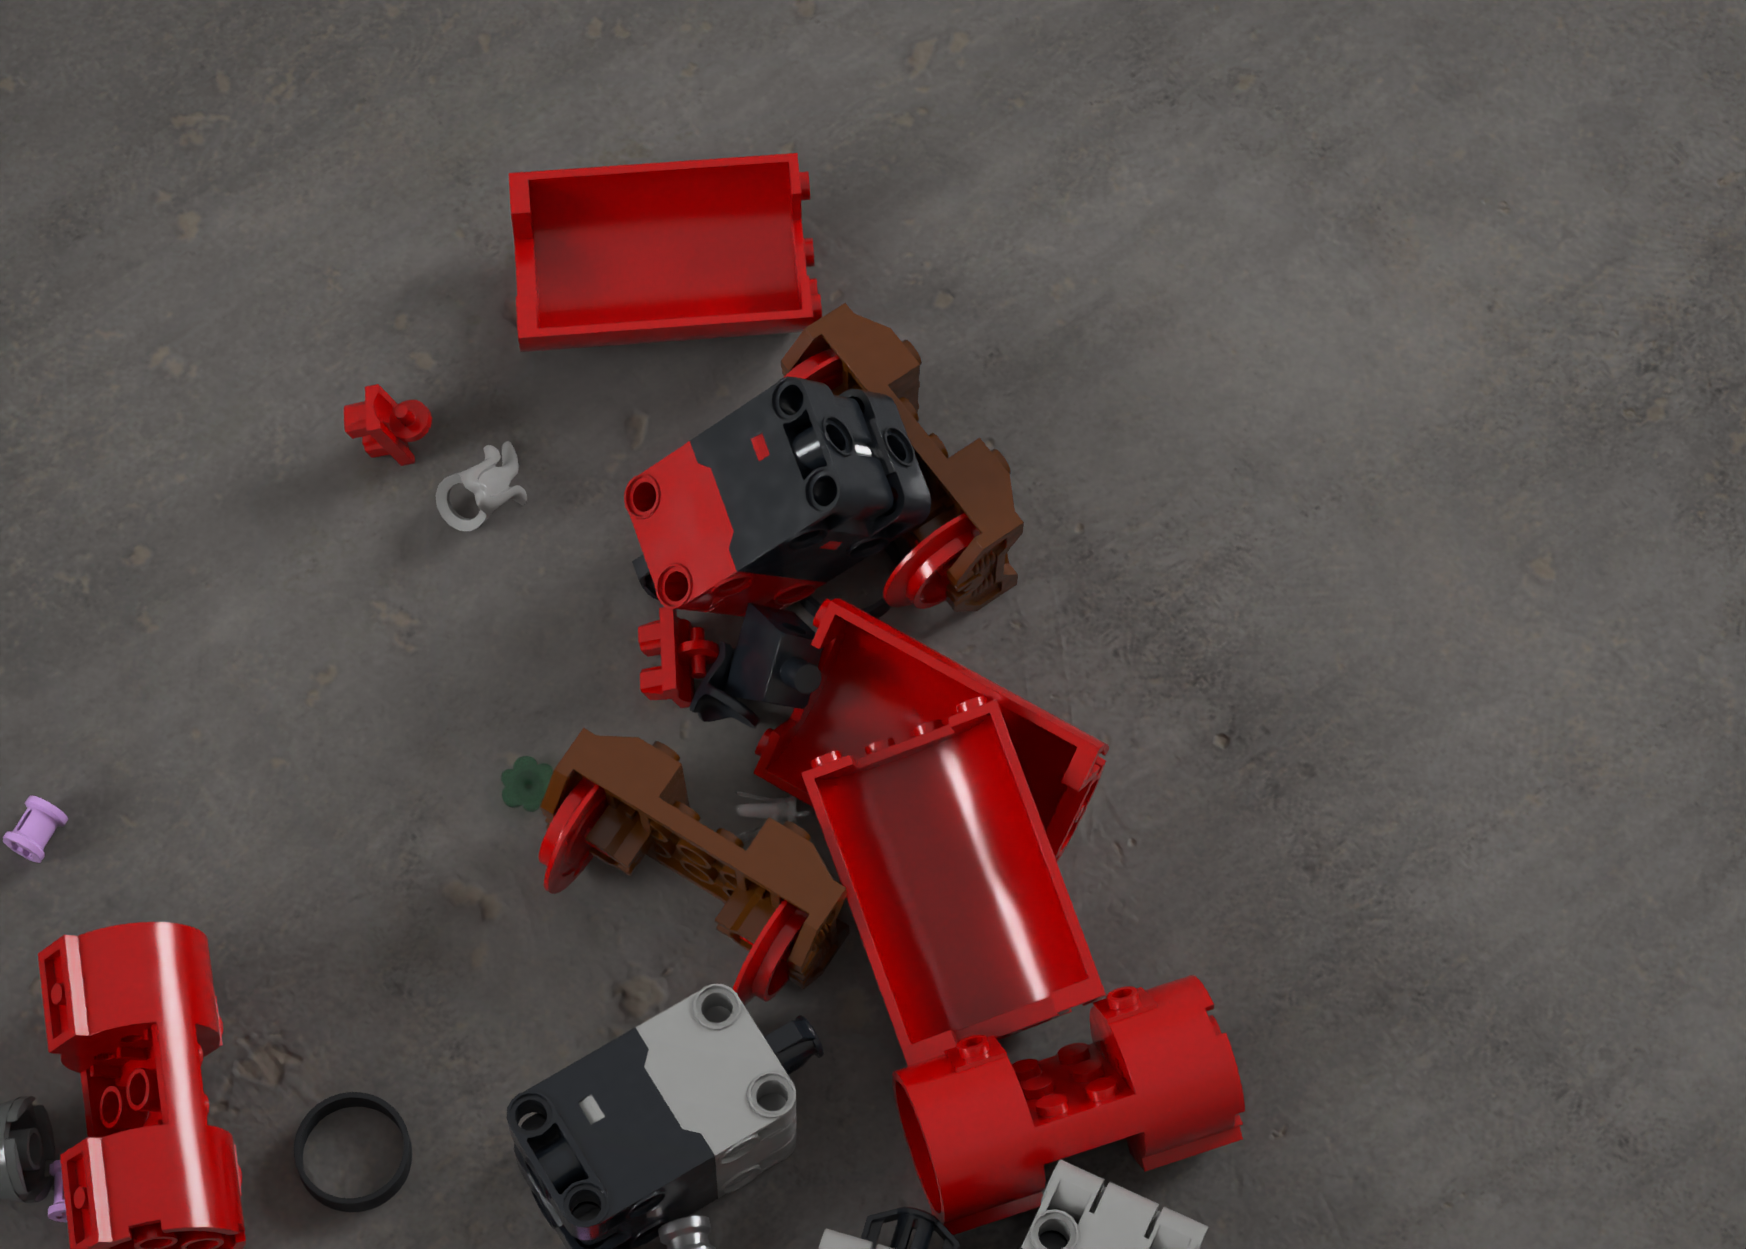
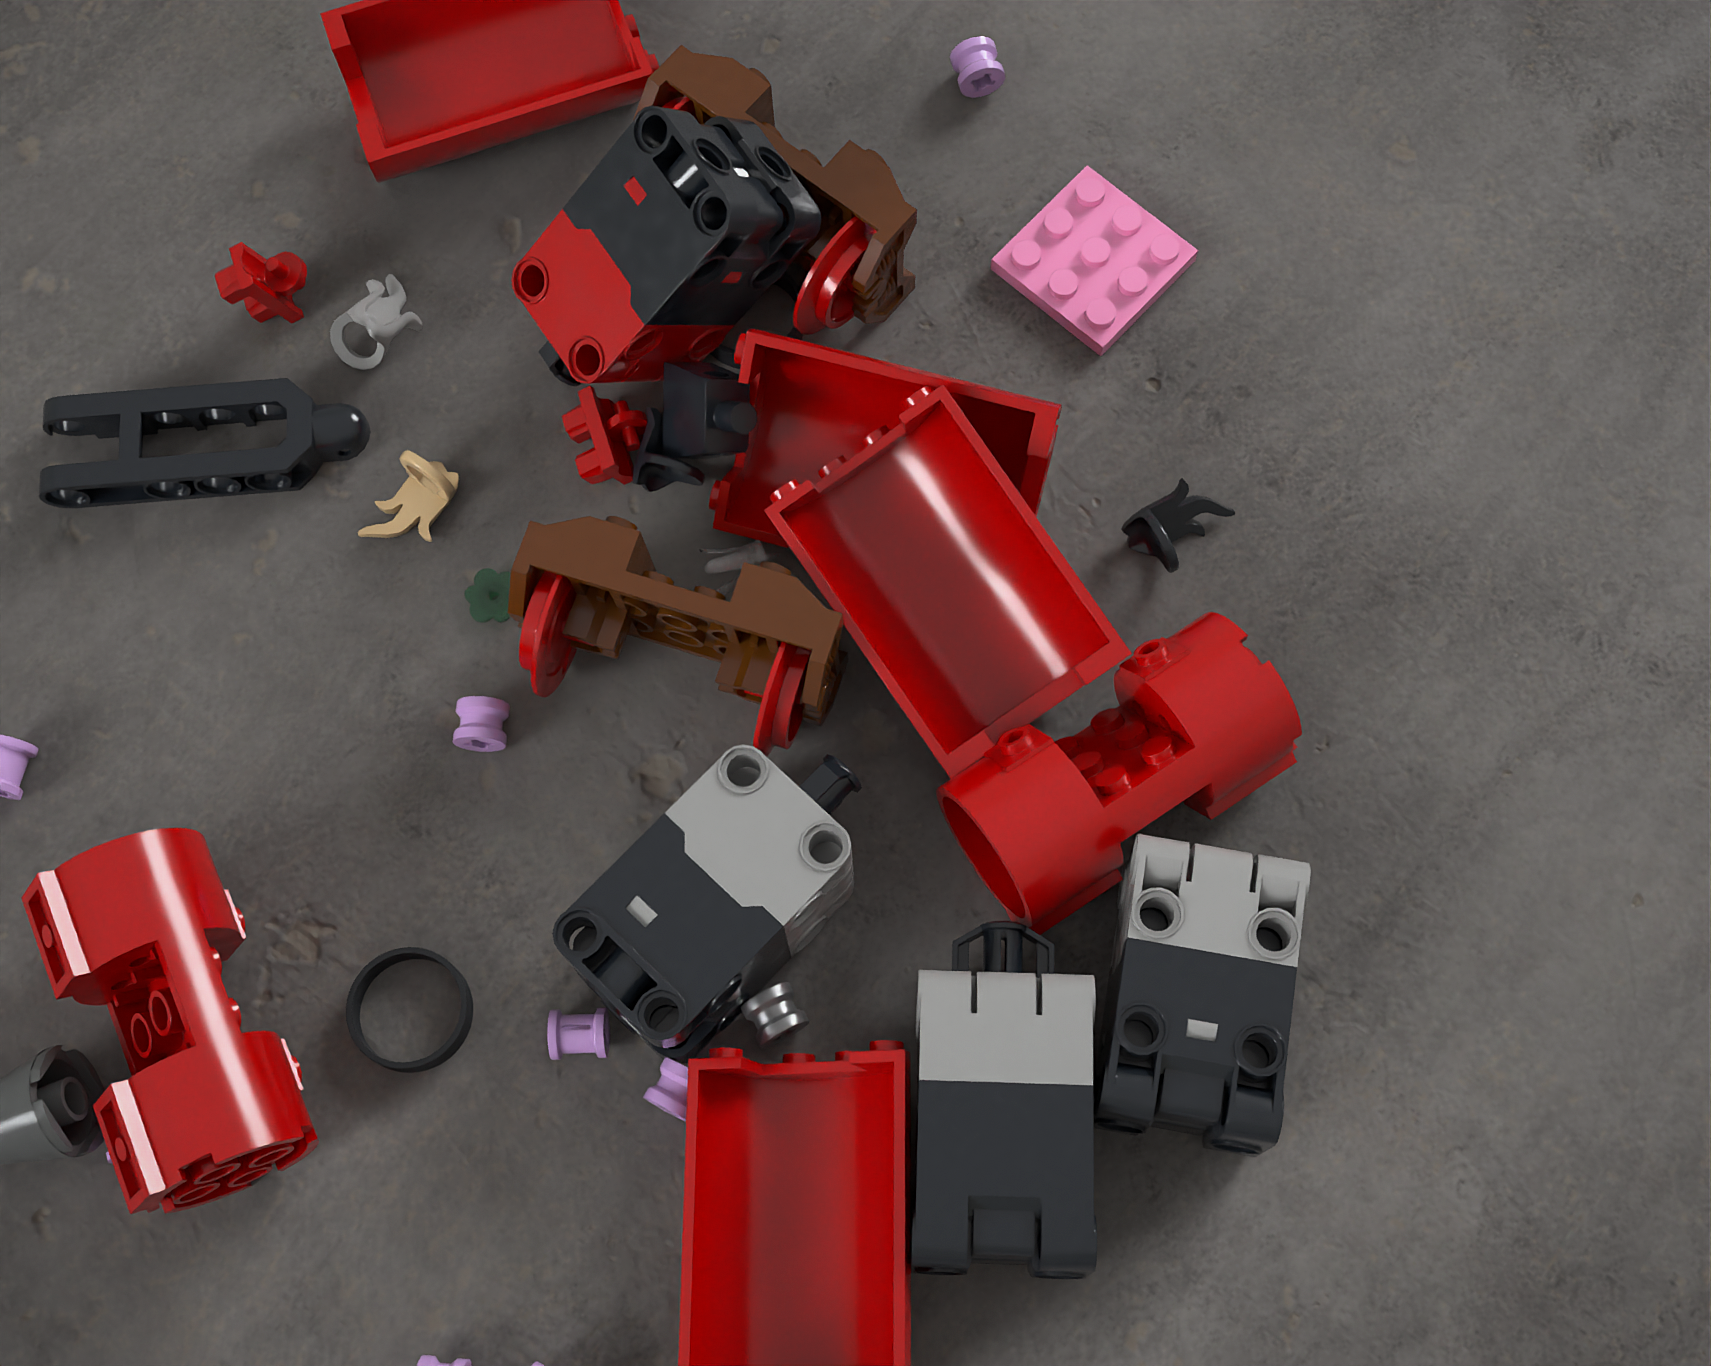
camera: 10 degrees left, 5 degrees up
none -> black piece [39,378,371,508]
none -> tan piece [358,450,459,542]
none -> lavender wheel [453,696,510,752]
none -> lavender bush [547,1008,610,1060]
none -> lavender wheel [950,36,1005,98]
none -> bright pink plate [991,165,1198,356]
none -> black piece [1121,478,1235,573]

